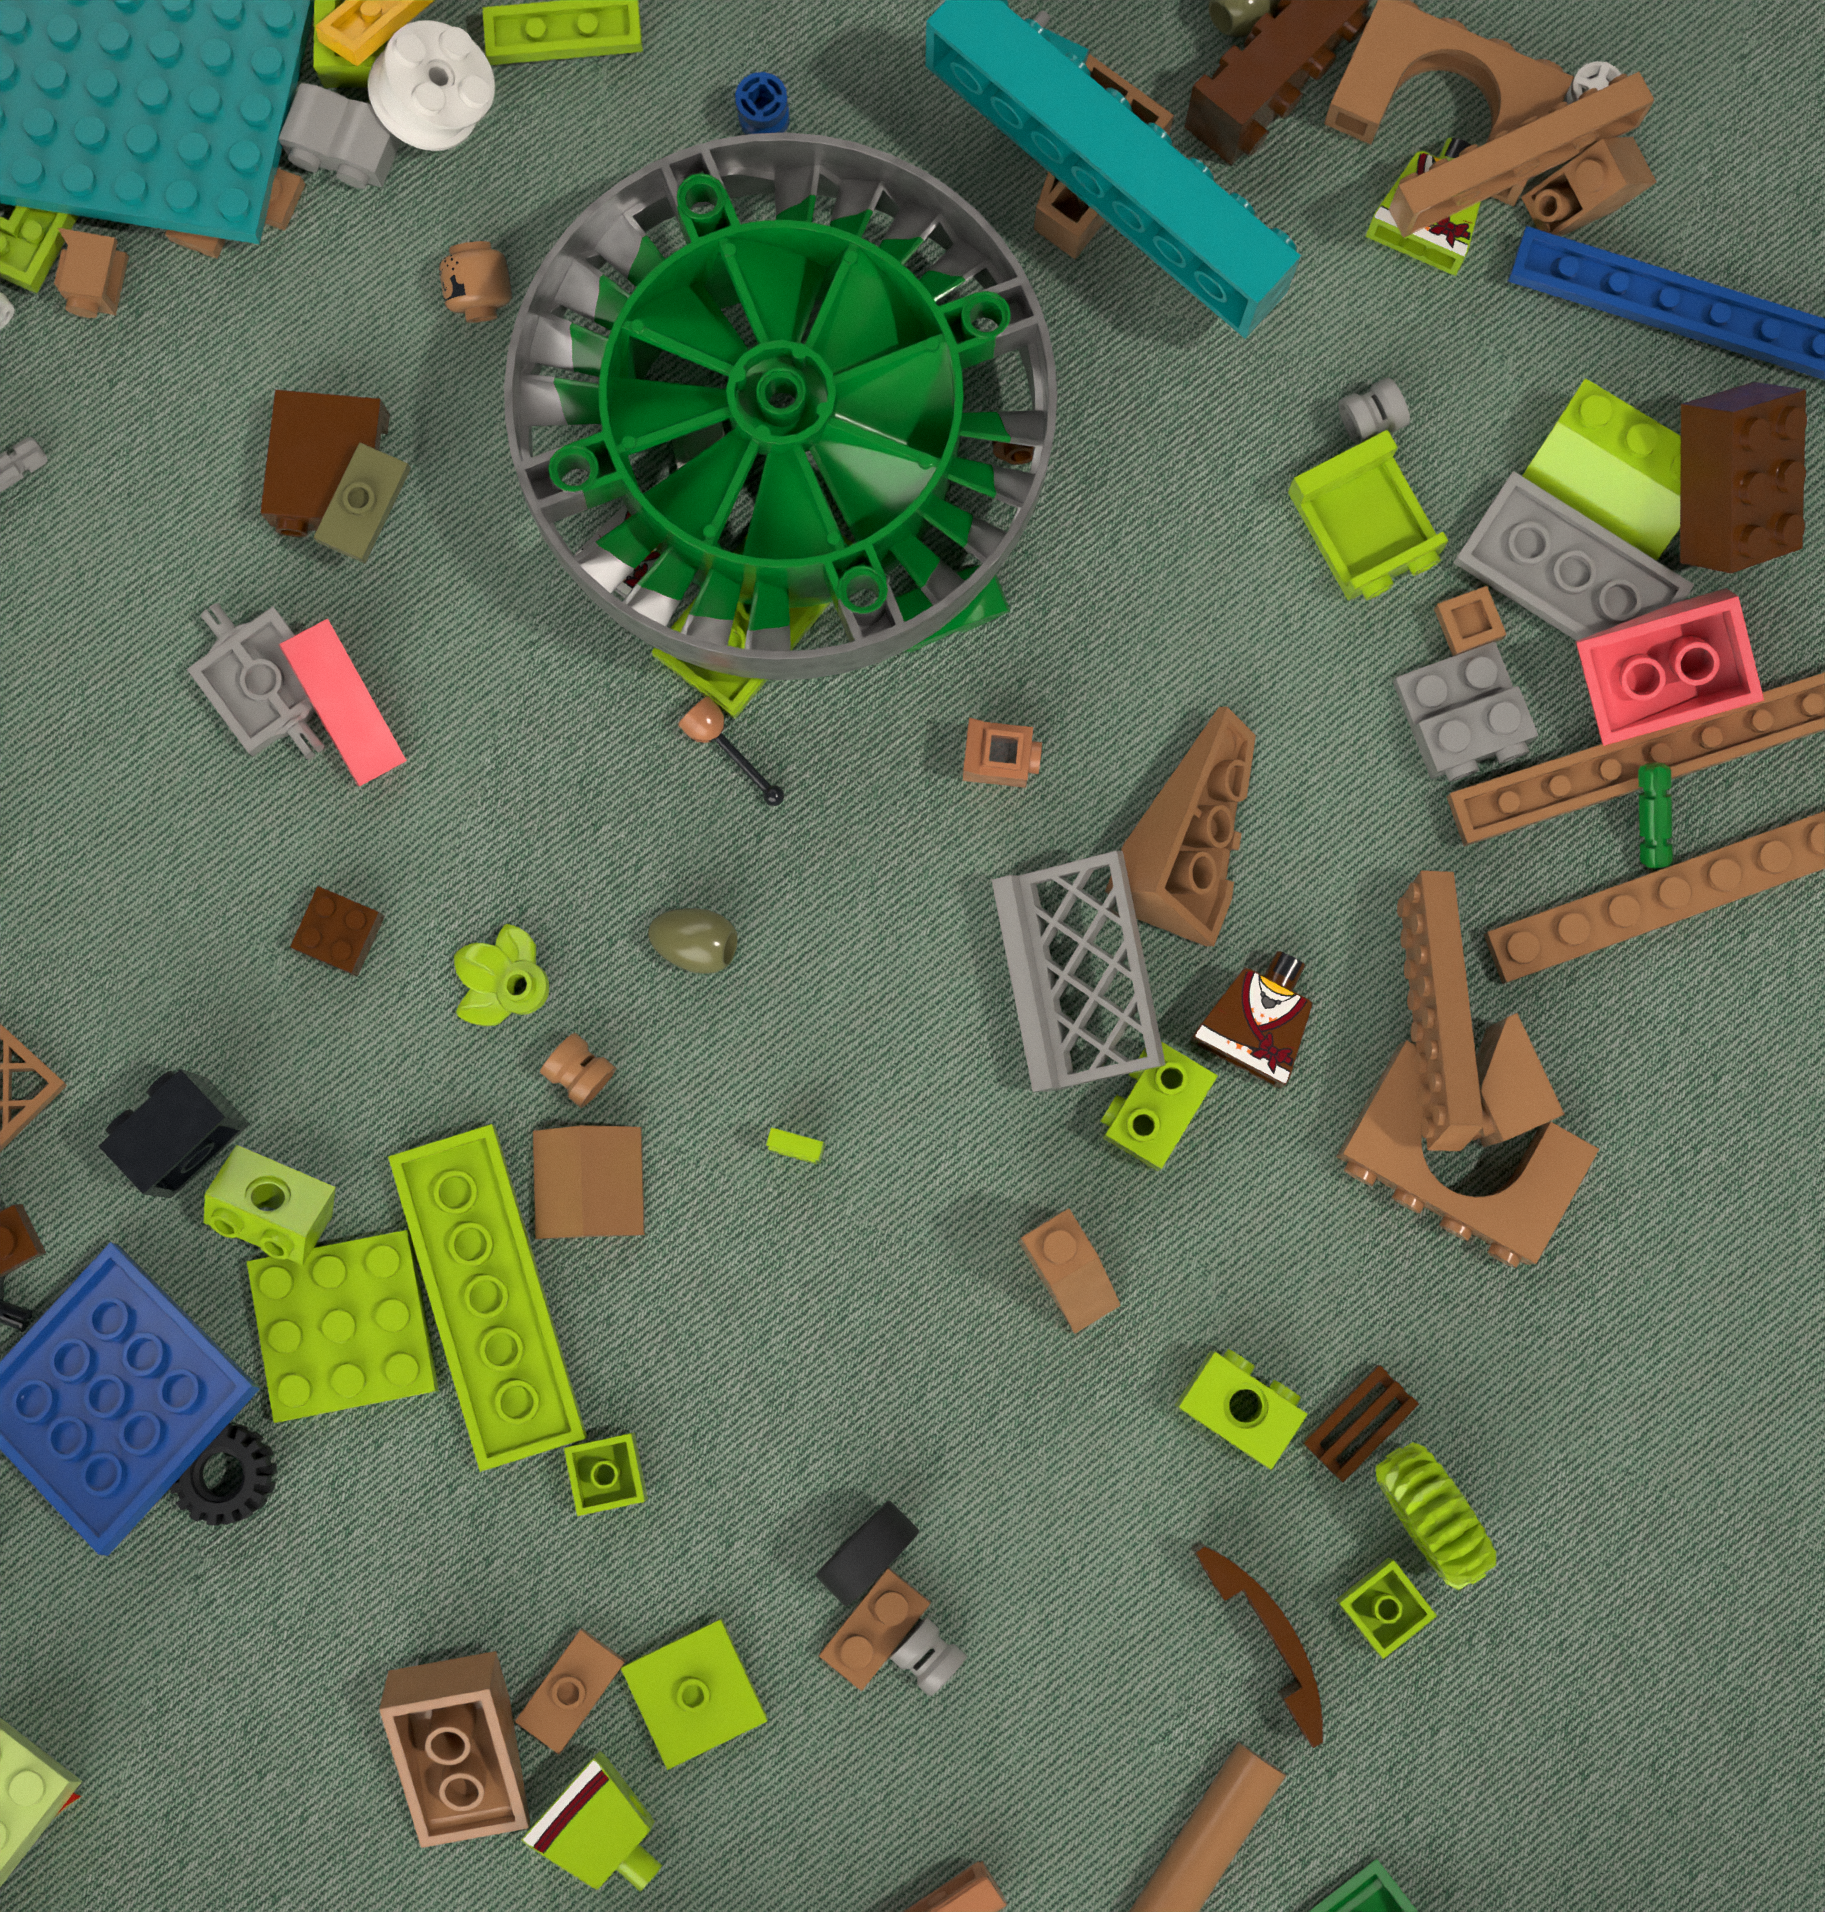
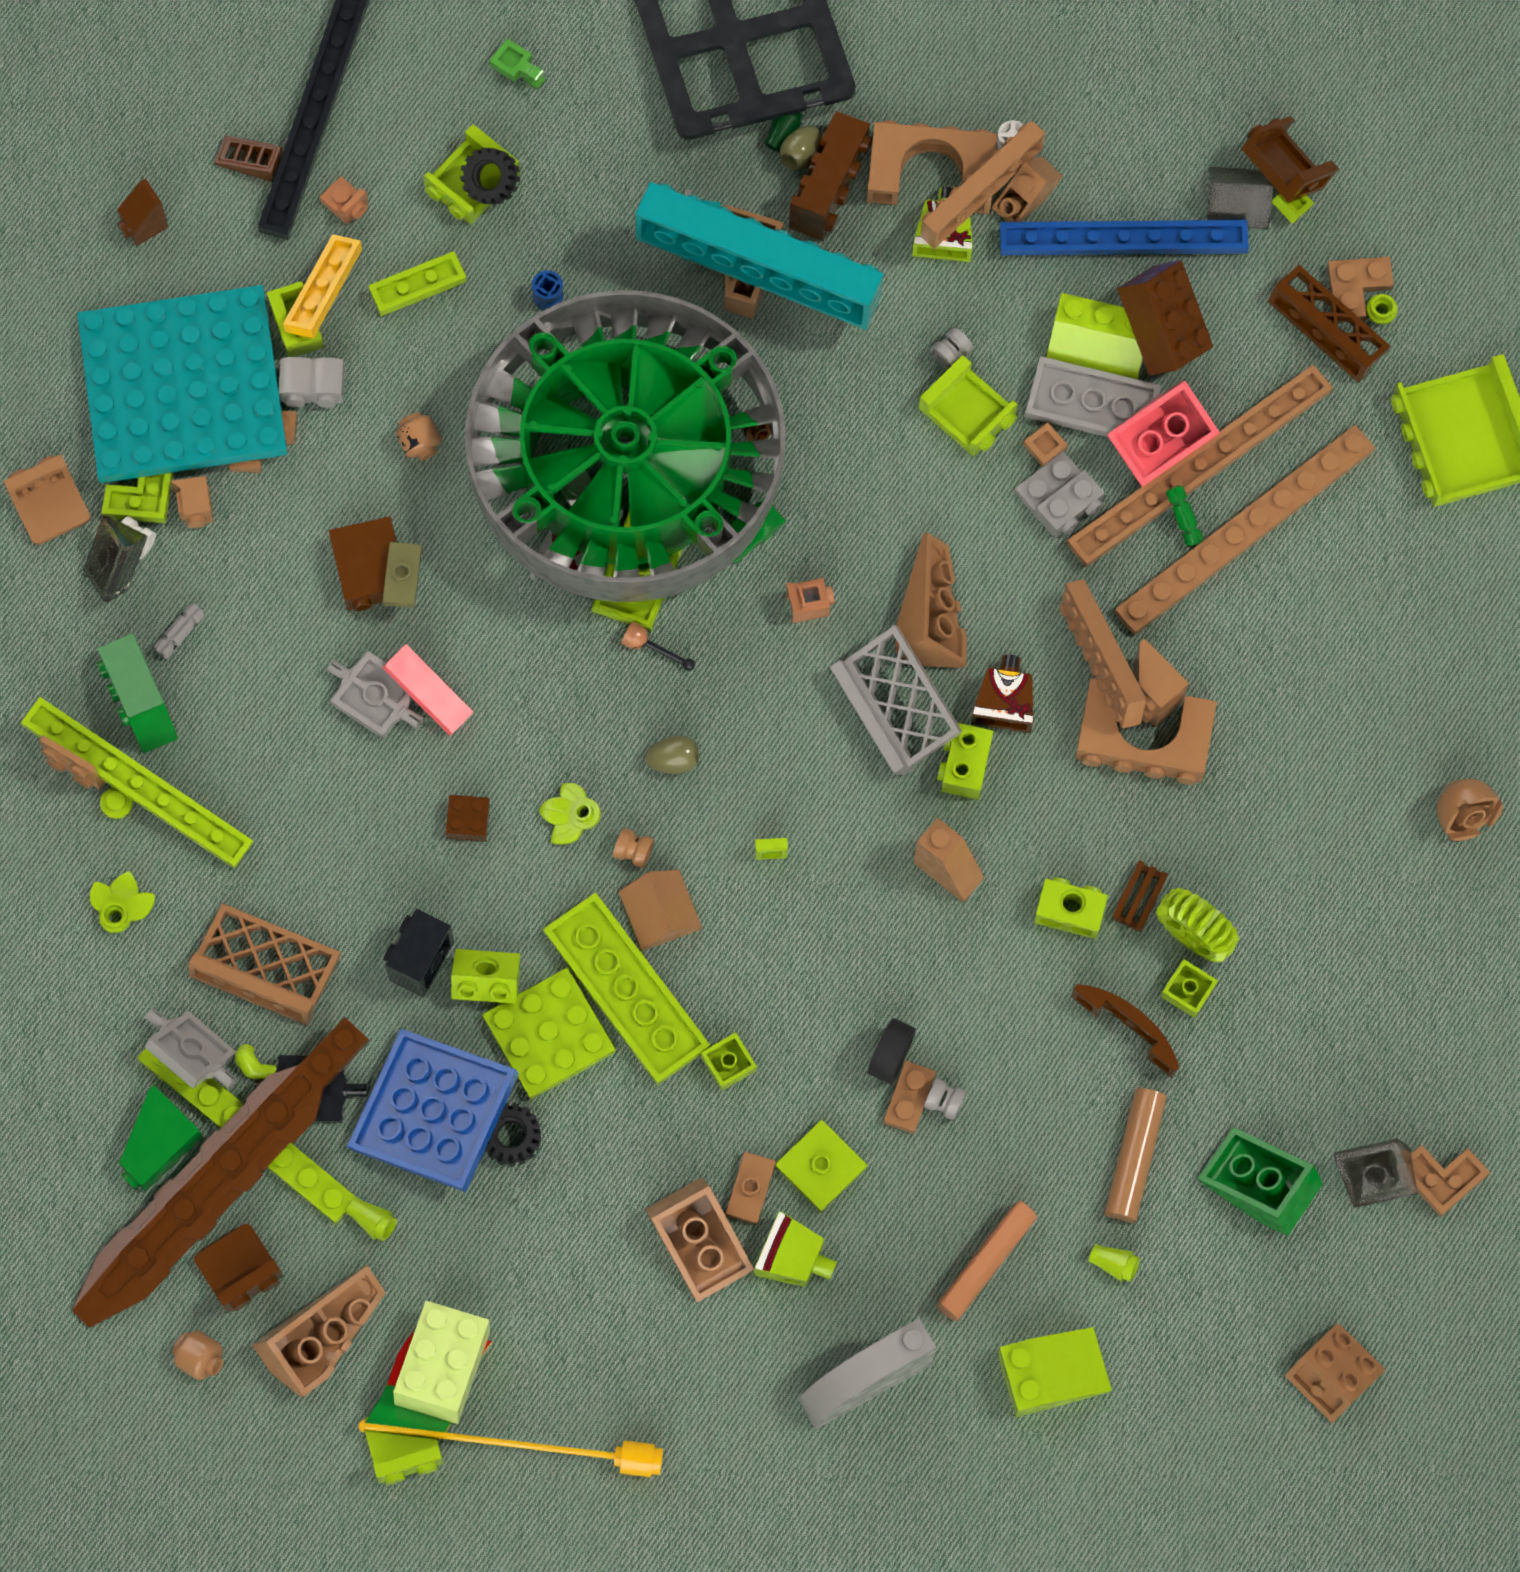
camera: 25 degrees left, 10 degrees down
white wheel [368,20,495,151] -> none

